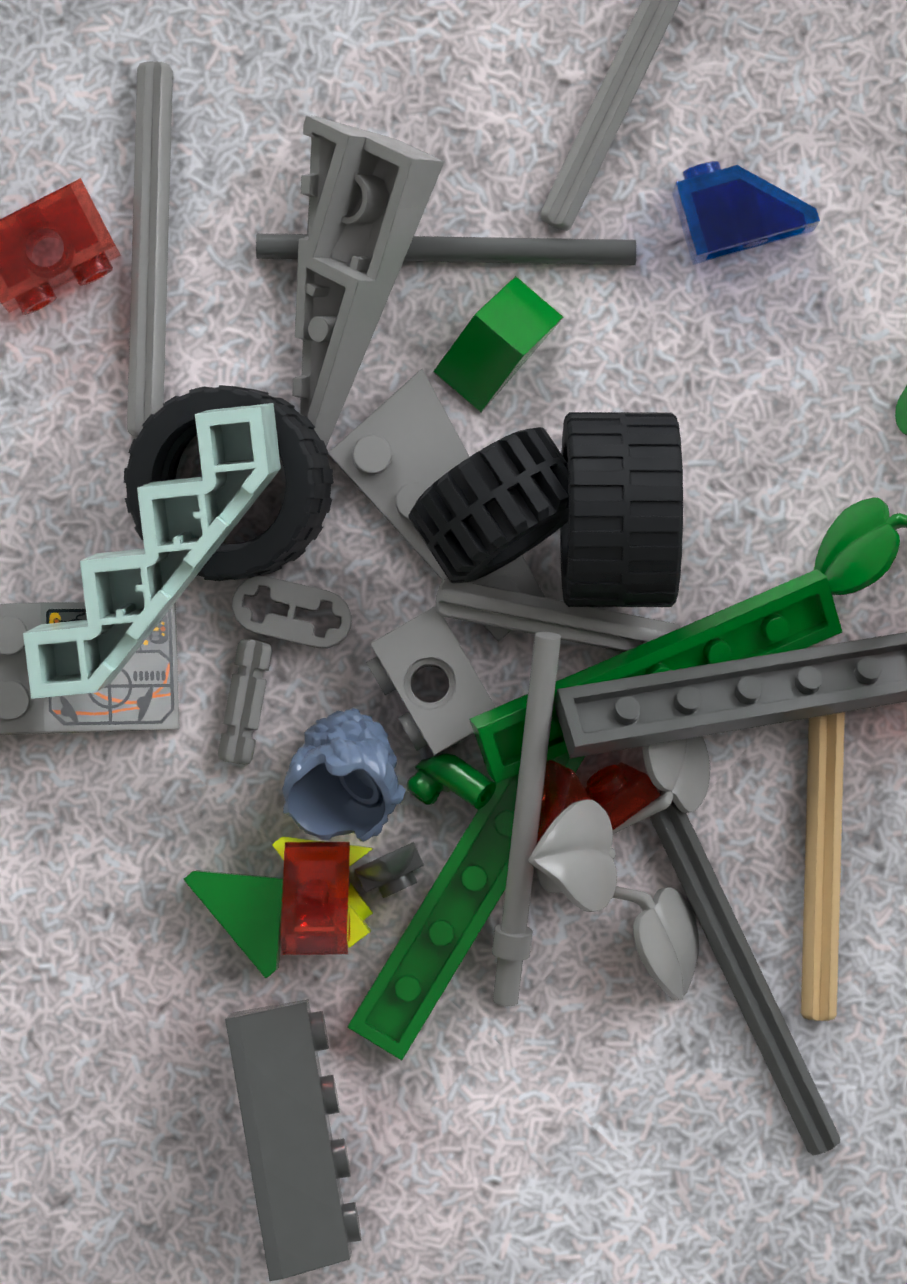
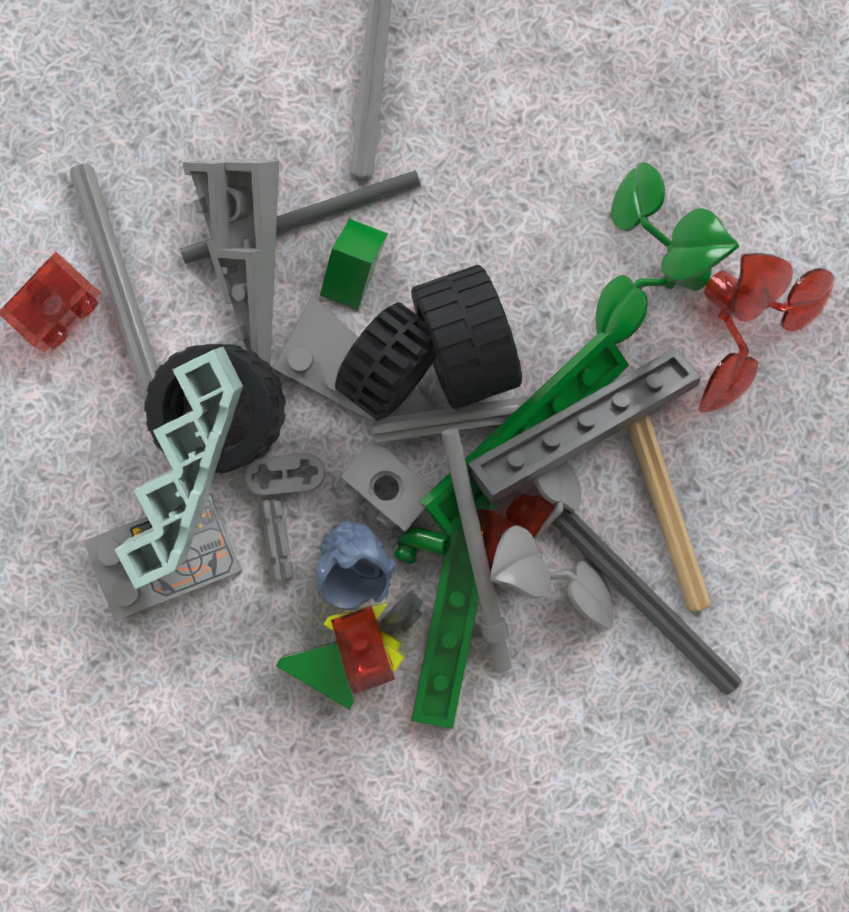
camera: 25 degrees left, 0 degrees up
dark grey slope [225,999,362,1282] -> none
clear blue slope [672,161,820,265] -> none

